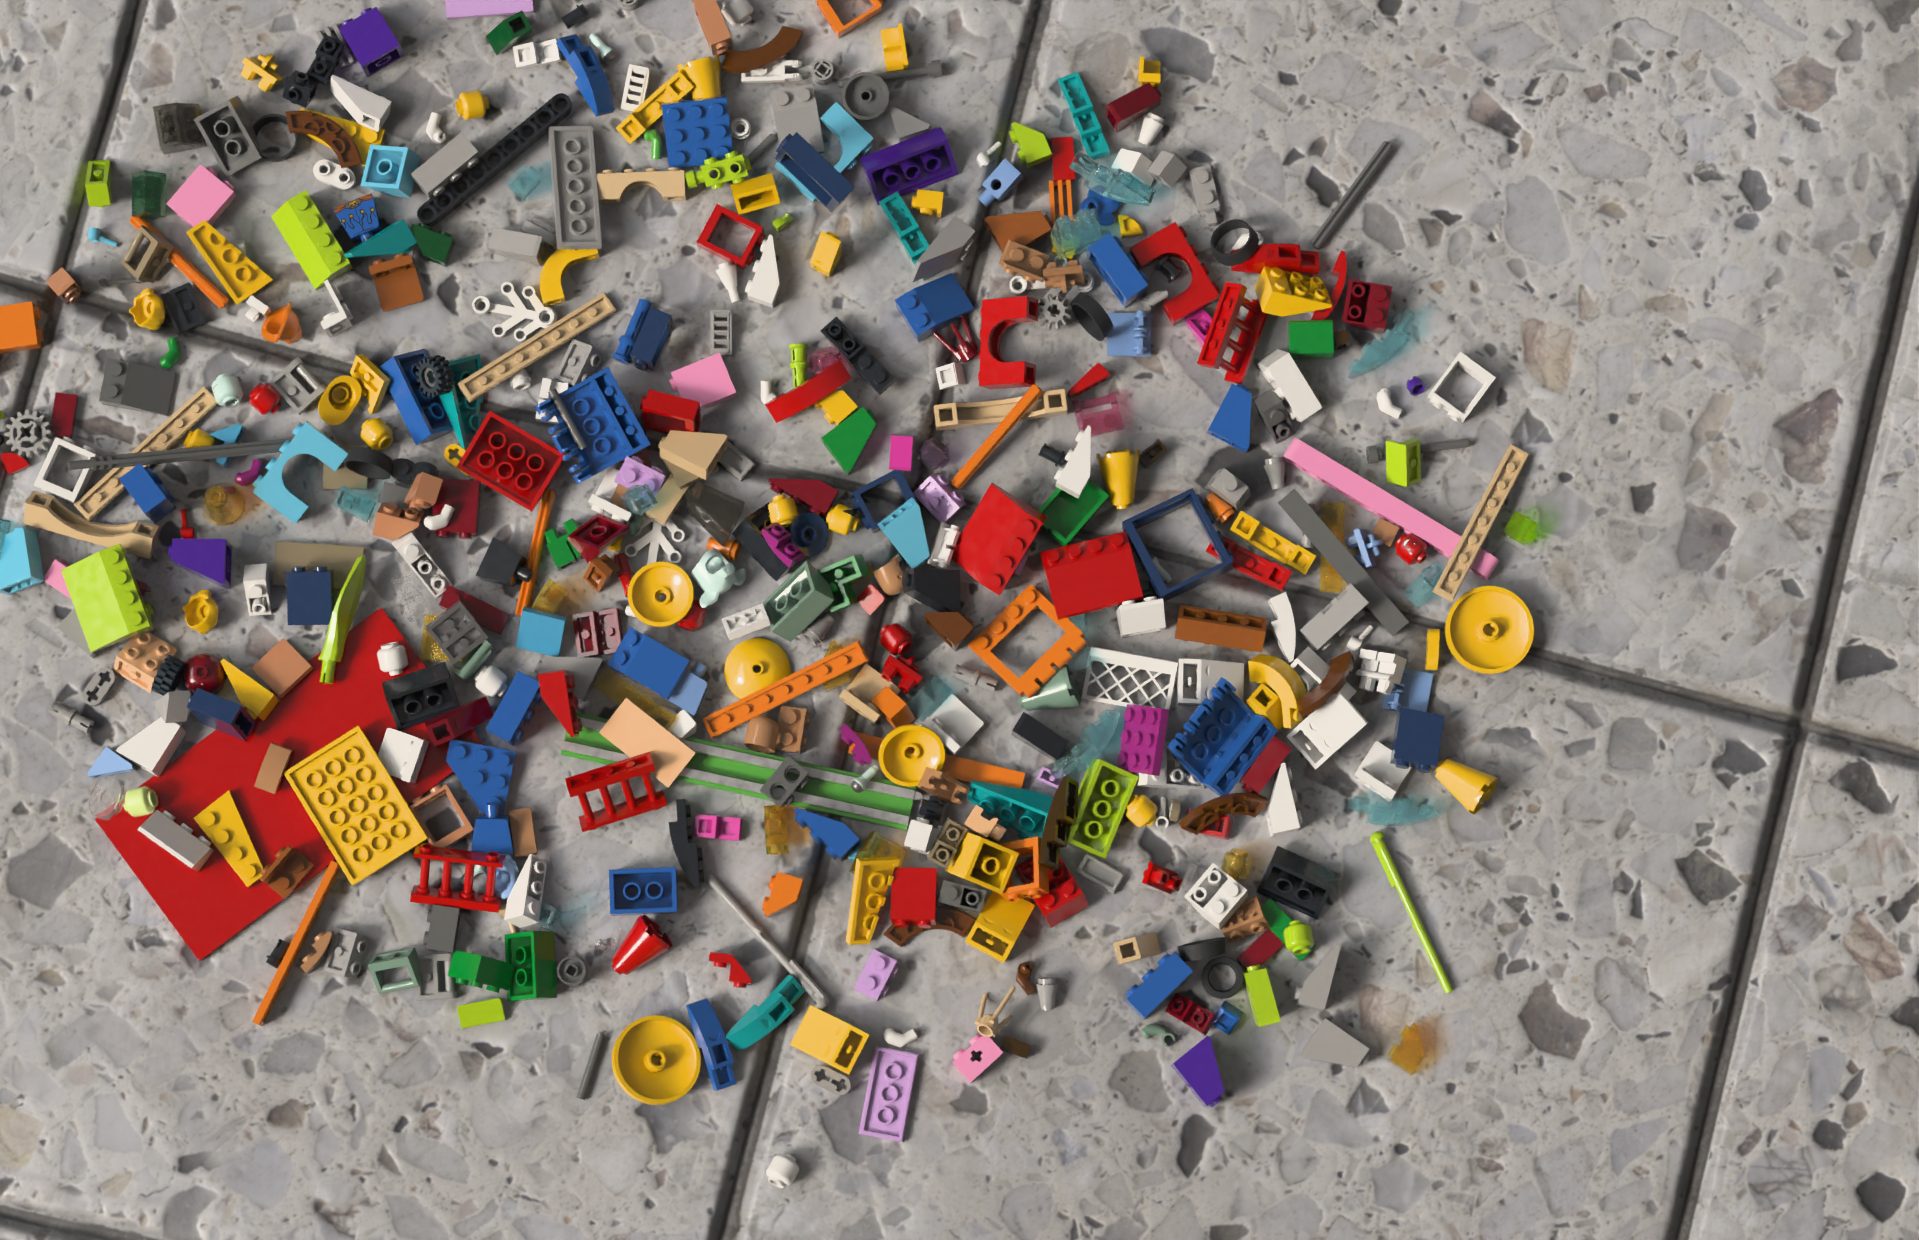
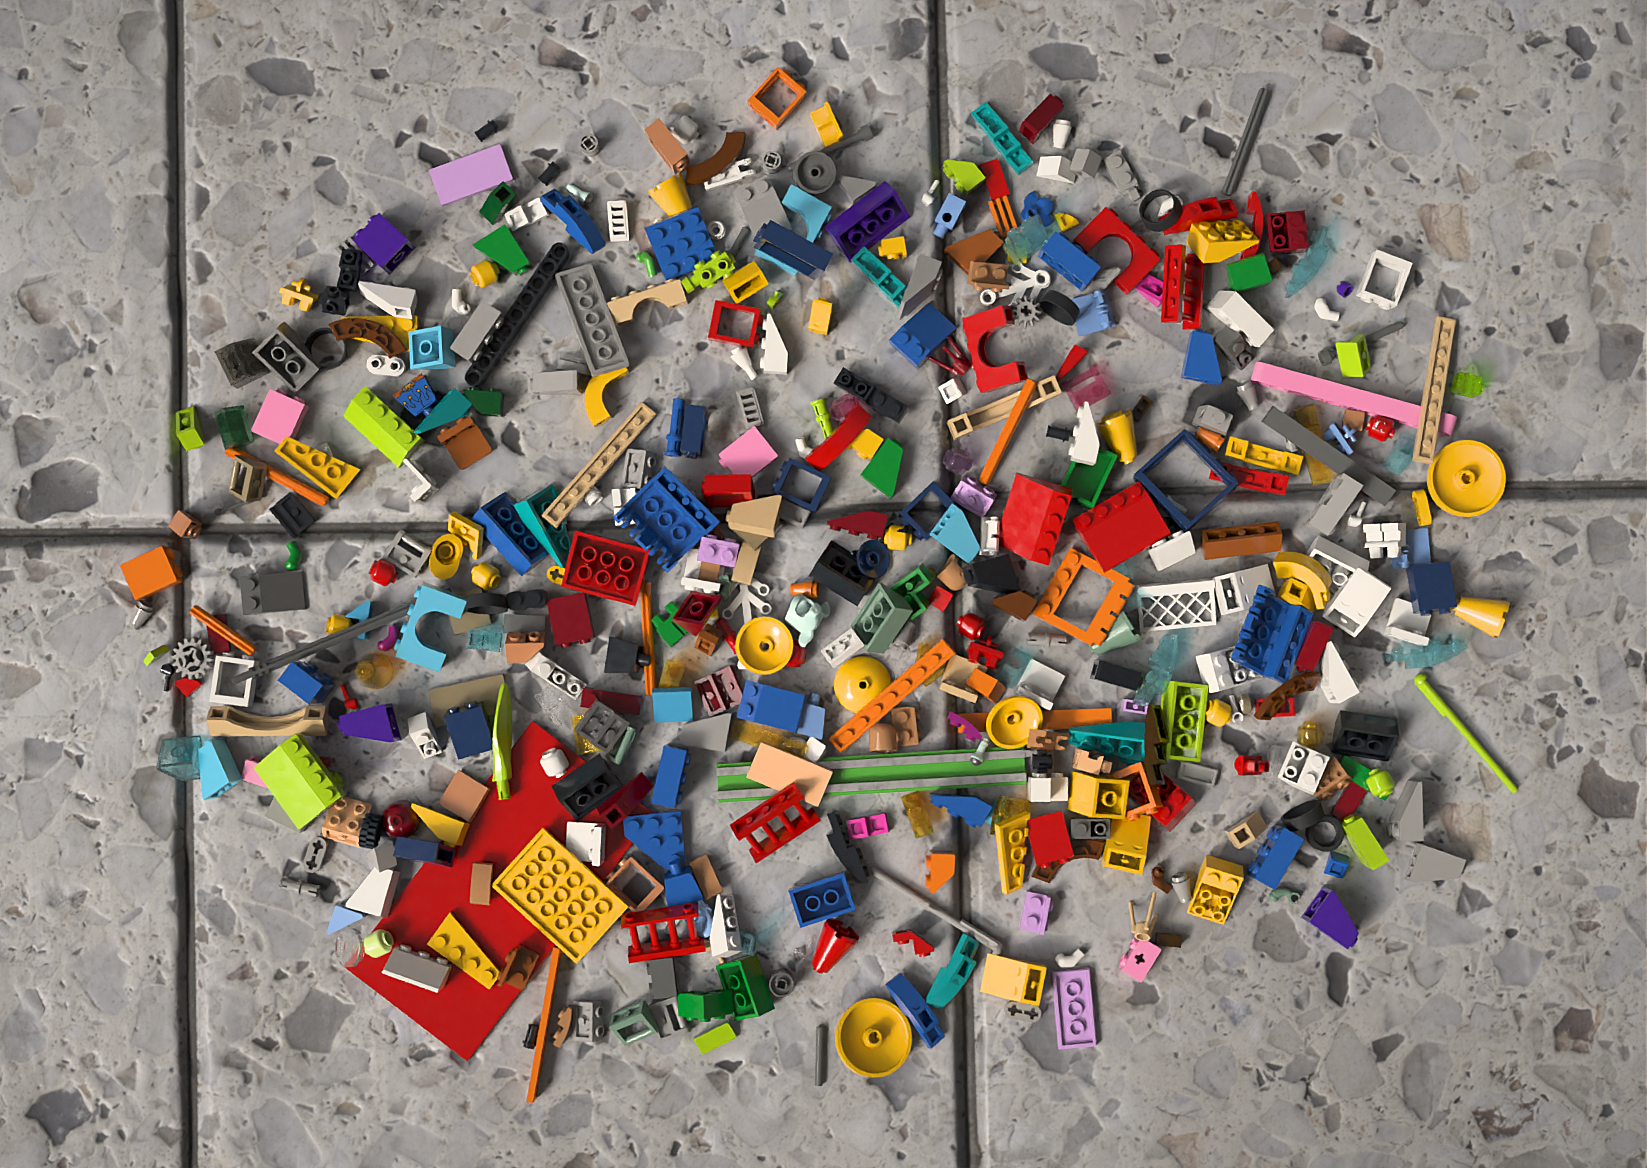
camera: 10 degrees left, 5 degrees up
tan tile [74,386,218,522] -> none
medium azure hand [88,227,118,247] -> none
yellow hair [129,288,165,330] -> none
yellow hair [182,590,218,635] -> none
light aqua head [211,374,243,408] -> none
white tile [246,295,272,323] -> none
orange helmet [261,302,302,344] -> none
nougat slope [404,472,443,512] -> none
black bush [416,355,455,397] -> none
white arm [424,504,455,530] -> none
white plant [472,282,557,343] -> none
white head [474,665,508,698] -> none
clear light blue brick [506,164,541,202] -> none
red slope [538,670,582,737] -> none
dark grey bar [548,388,587,450] -> none
yellow slope [616,70,694,144] -> none
clear light blue brick [621,484,658,515] -> none
clear smoke slope [684,481,745,547] -> none
dark grey brick [760,756,809,808] -> none
magenta slope [761,522,805,568] -> none
white head [766,1153,799,1188] -> none
yellow head [767,494,799,528] -> none
dark pink slope [889,434,914,471] -> none
dark tan slope [927,817,968,869] -> none
medium nougat hips [1043,260,1085,294] -> none
clear light blue slope [1069,150,1156,206] -> none
magenta plate [1117,704,1169,776] -> none
yellow panel [1138,56,1161,87] -> none
black bush [1155,255,1184,284] -> none
dark red slope [1165,992,1217,1036] -> none
white slope [1268,592,1296,664] -> none
reddish brown tile [1296,651,1354,717] -> none
clear yellow slope [1388,1023,1425,1076] -> none
none -> orange axle [190,605,257,655]
none -> green slope [473,224,532,276]
none -> dark blue window [772,458,831,513]
none -> yellow slope [1187,855,1244,925]

